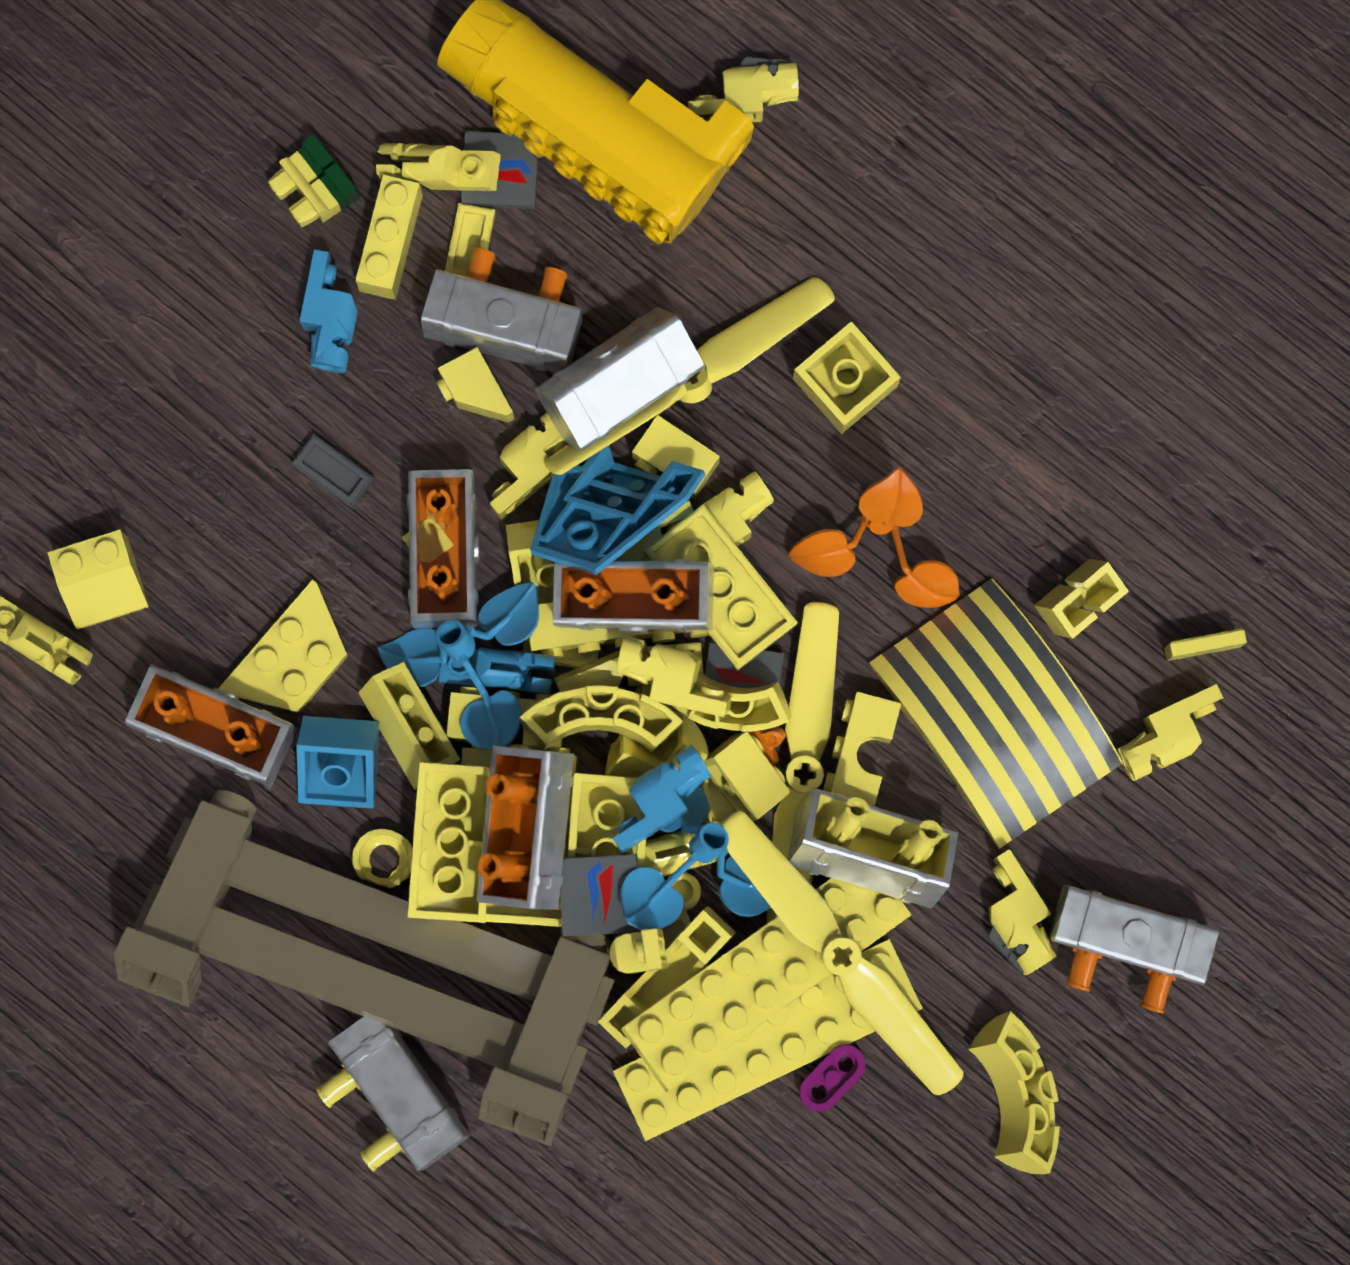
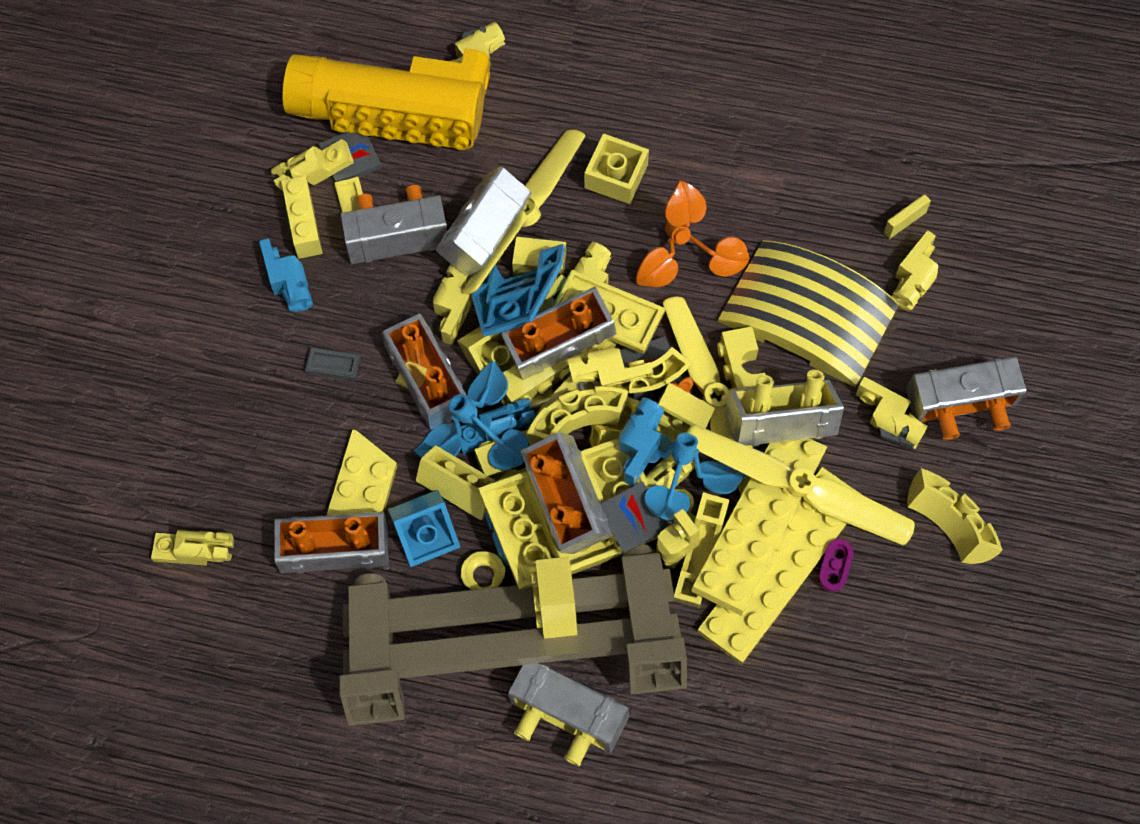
camera: 25 degrees left, 15 degrees down
light yellow slope [47,530,149,630] -> none
light yellow hips [268,134,359,227] -> none
light yellow slope [436,347,514,423] -> none
light yellow piece [1034,559,1129,639] -> none
none -> light yellow brick [531,557,577,639]

